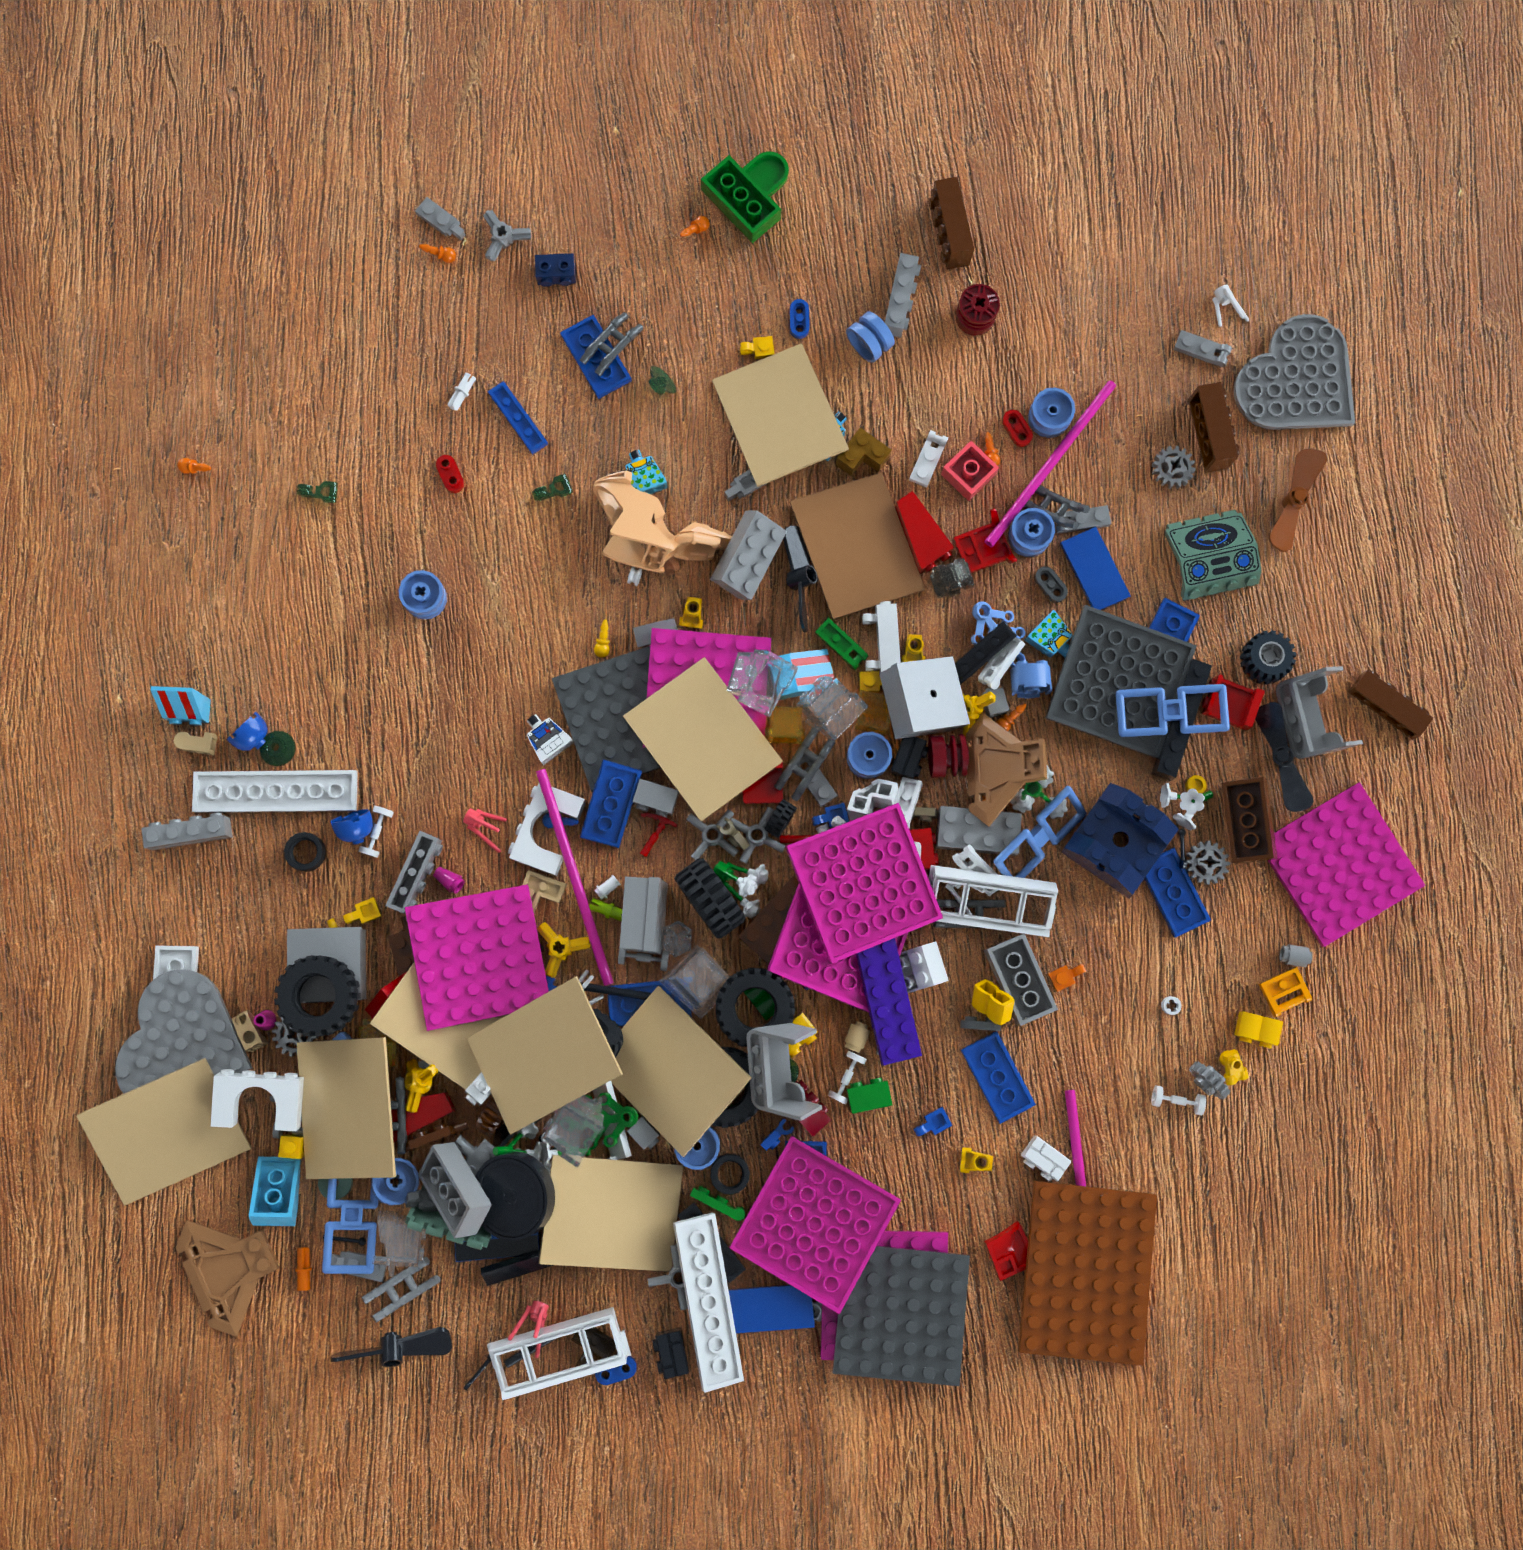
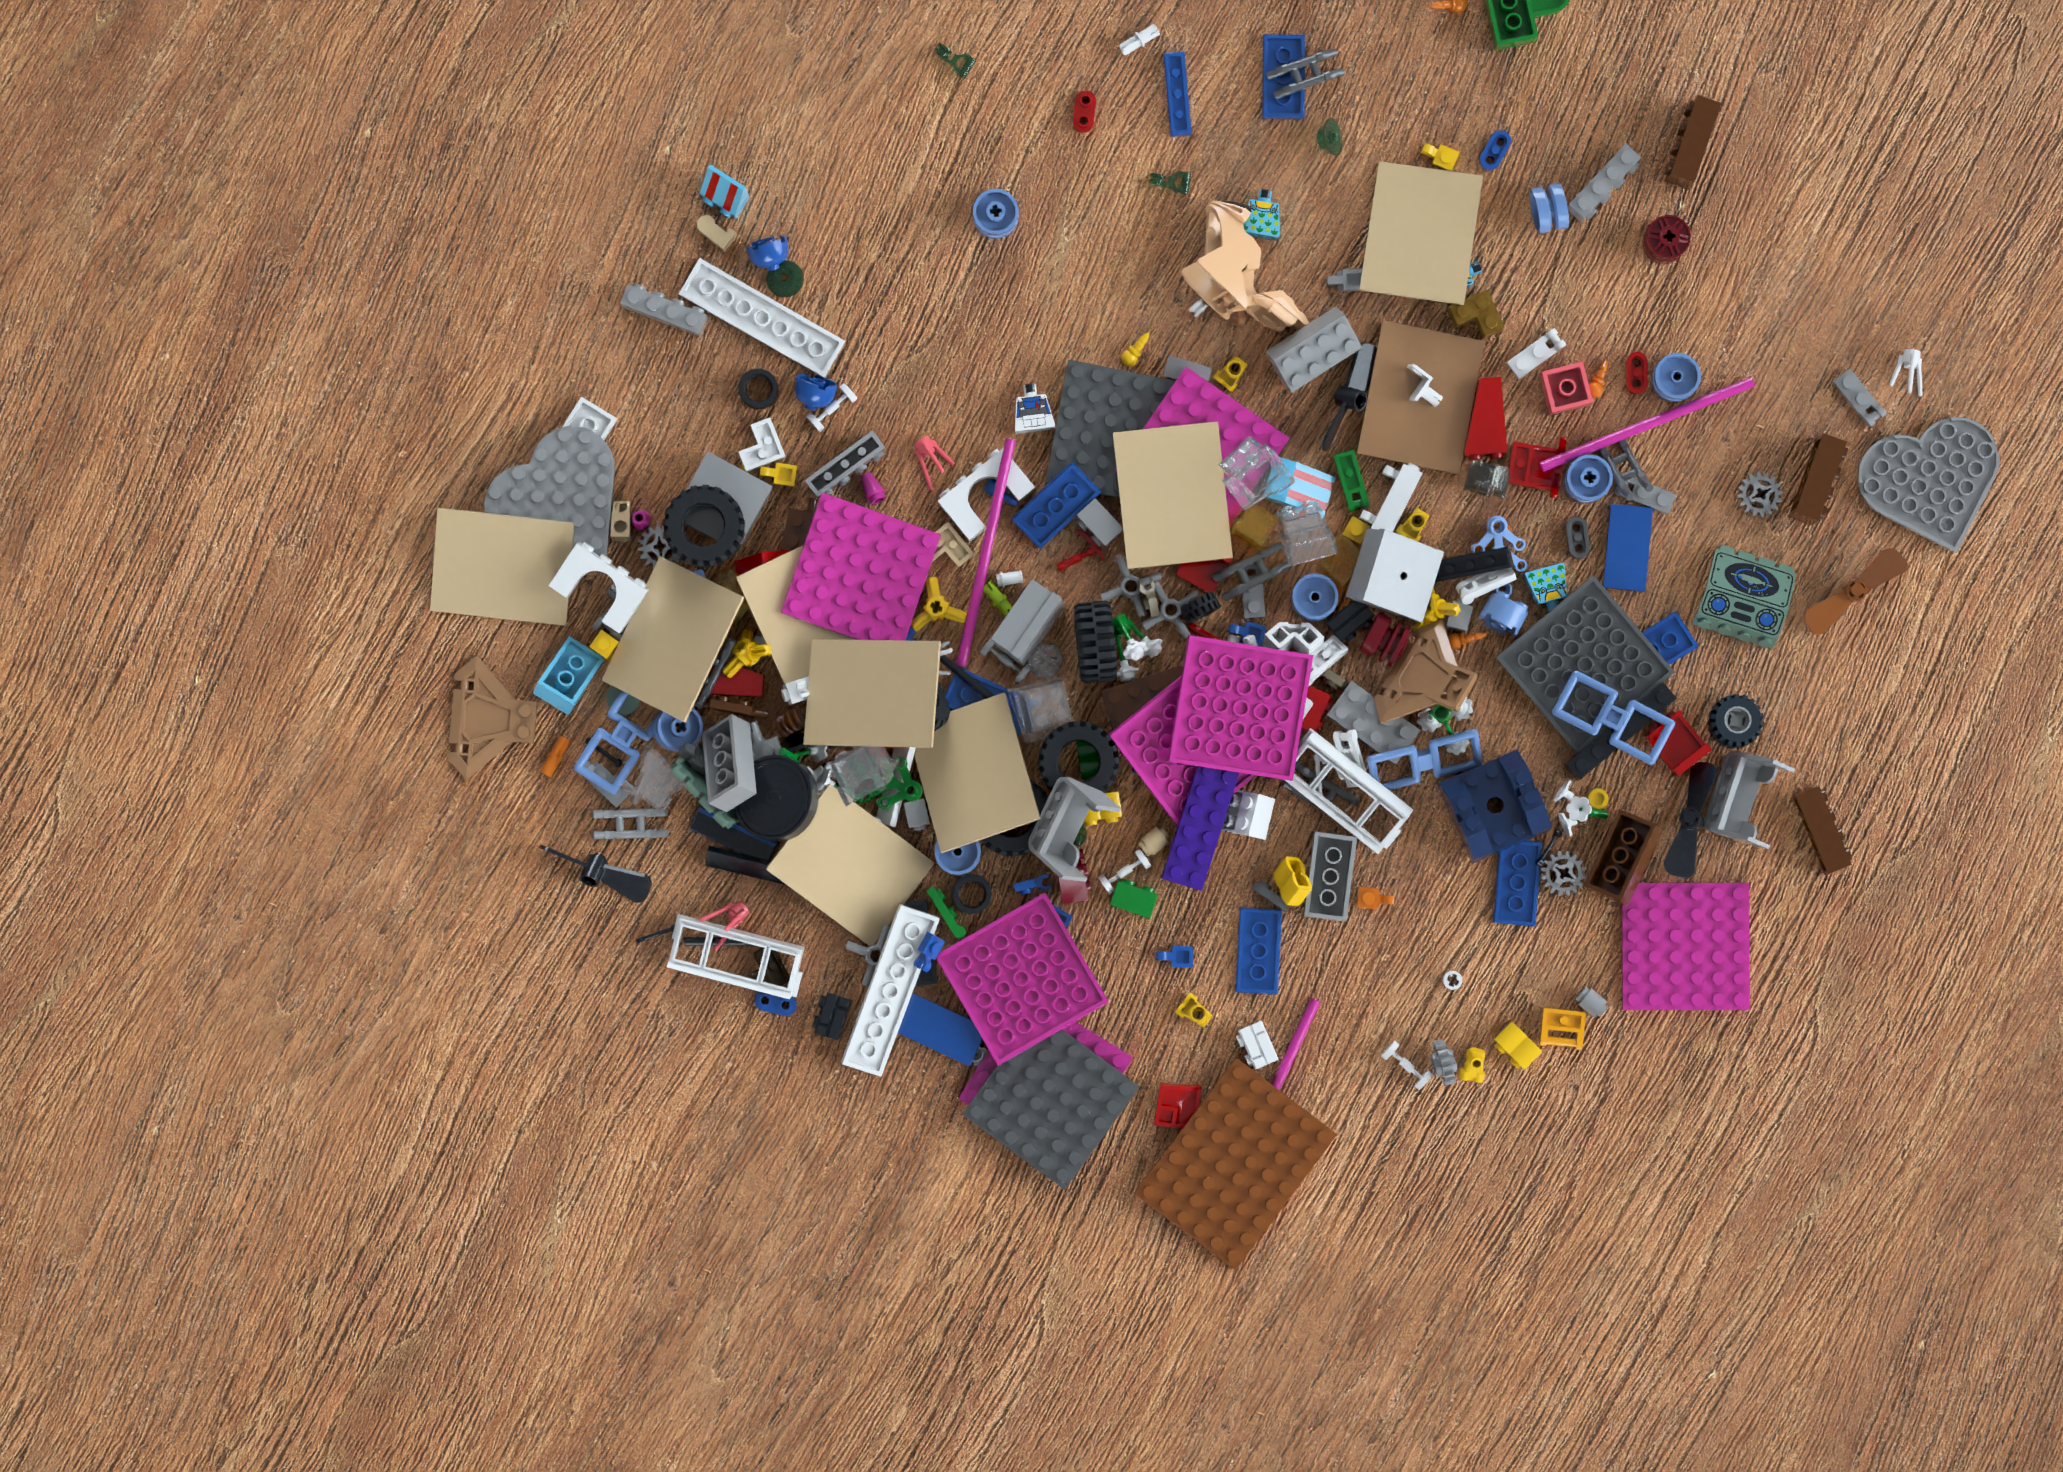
camera: 35 degrees right, 5 degrees up
none -> white plate [738,418,785,472]
none -> blue plate [913,931,945,972]
none -> white bracket [1407,364,1443,407]

